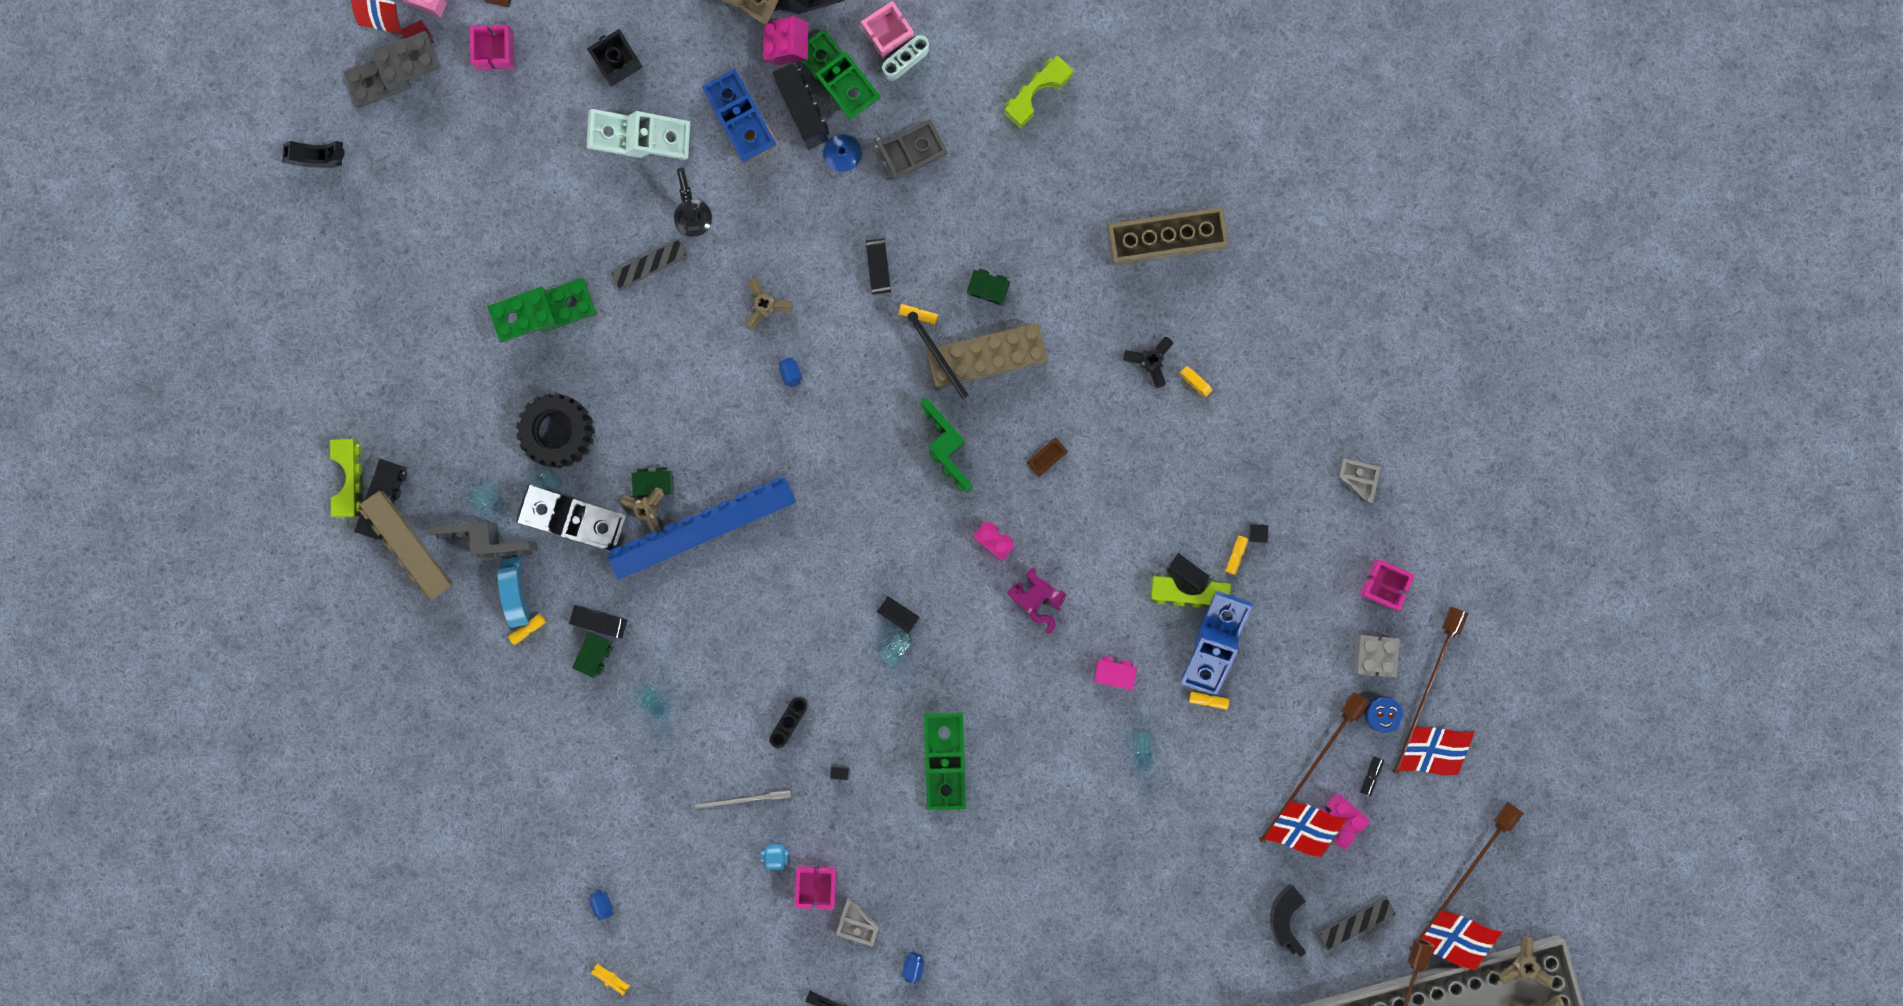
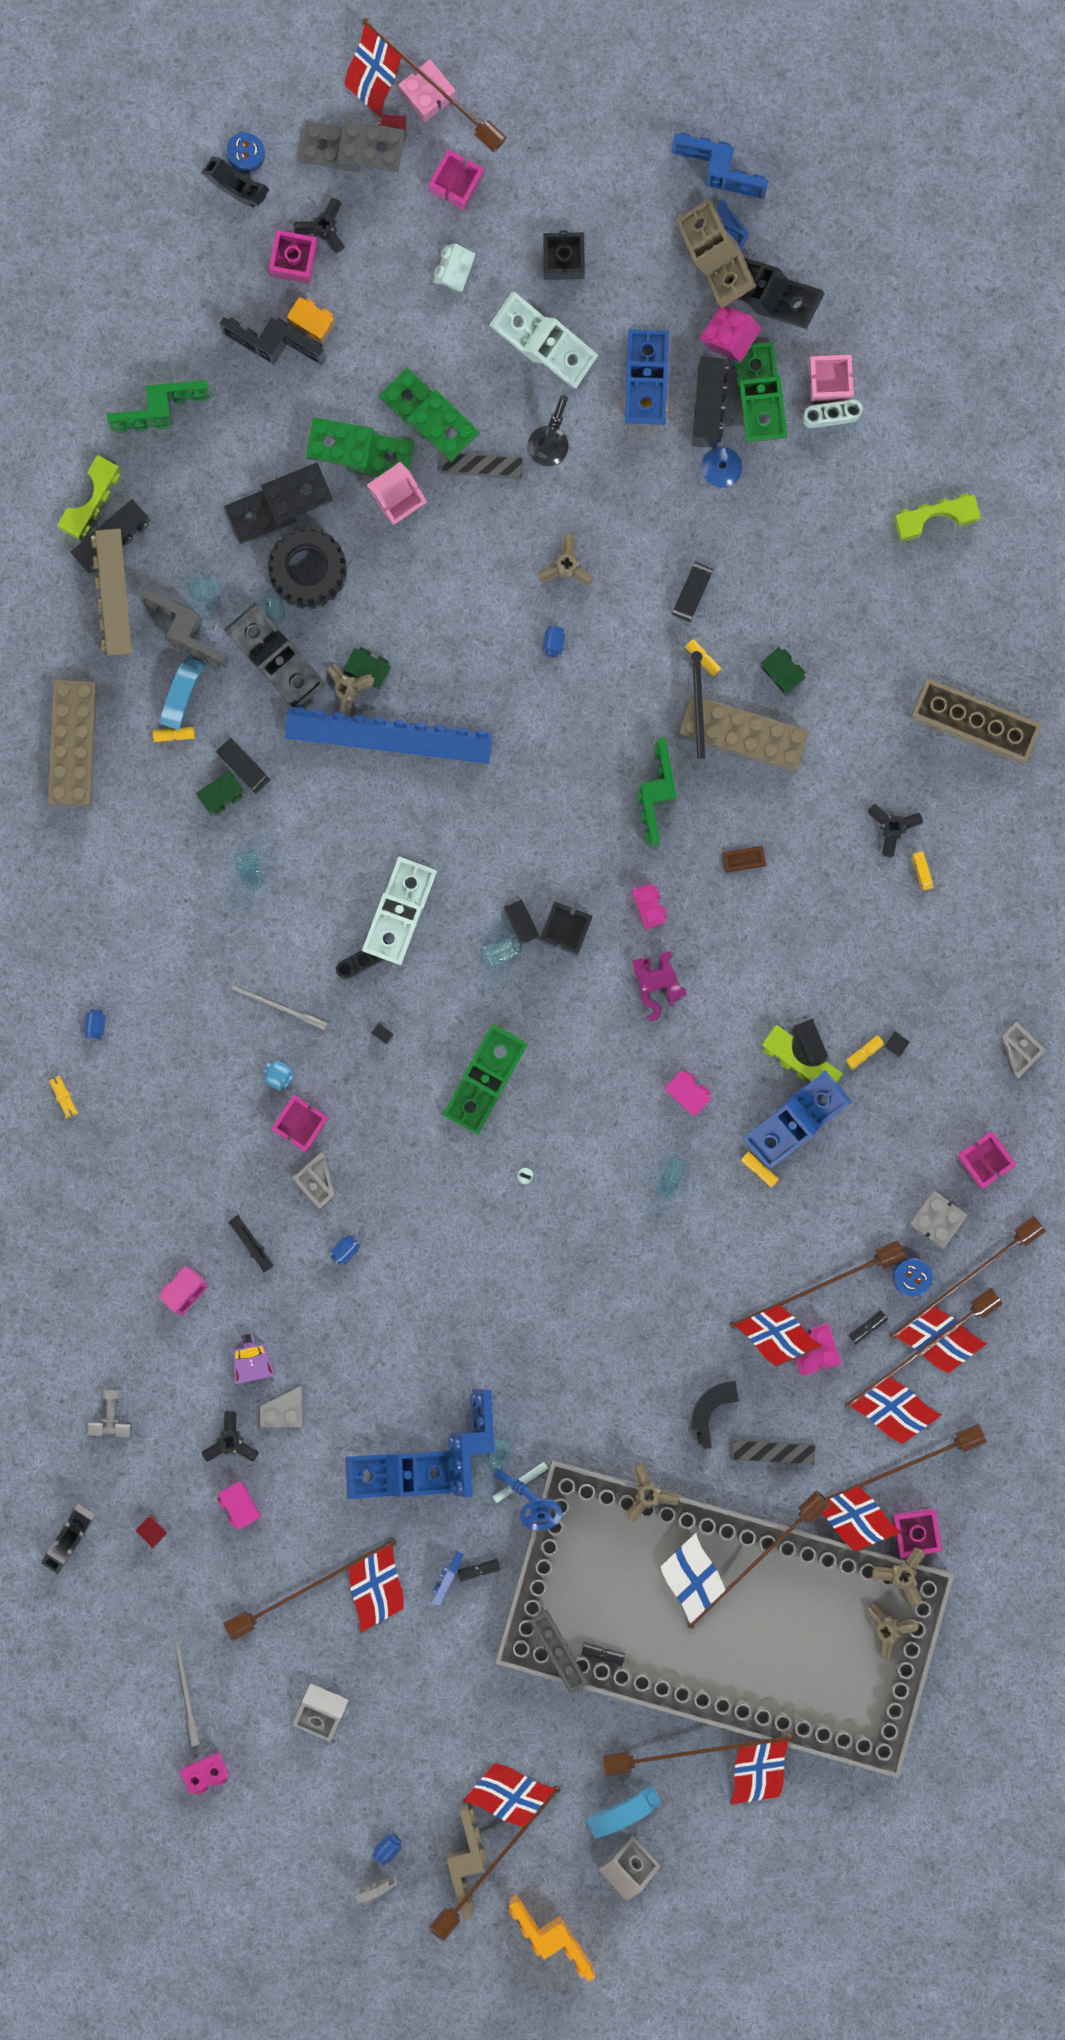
camera: 20 degrees right, 0 degrees up
dark grey bracket [874,119,948,181] -> none
none -> dark tan brick [48,680,98,807]
none -> green bracket [107,380,211,433]
none -> black bracket [219,317,326,366]
none -> black bracket [224,462,333,545]
none -> blue head [227,132,265,173]
none -> dark pink brick [269,230,318,284]
none -> light orange brick [286,297,335,344]
none -> black bush [294,198,345,254]
none -> light aqua bracket [362,857,437,965]
none -> bright pink piece [367,462,427,525]
none -> green bracket [379,367,480,462]
none -> light aqua bracket [433,244,476,292]
none -> light aqua hinge [517,1168,534,1184]
none -> black piece [539,901,593,956]
none -> flag [844,1288,1003,1444]
none -> dark pink brick [891,1508,942,1558]

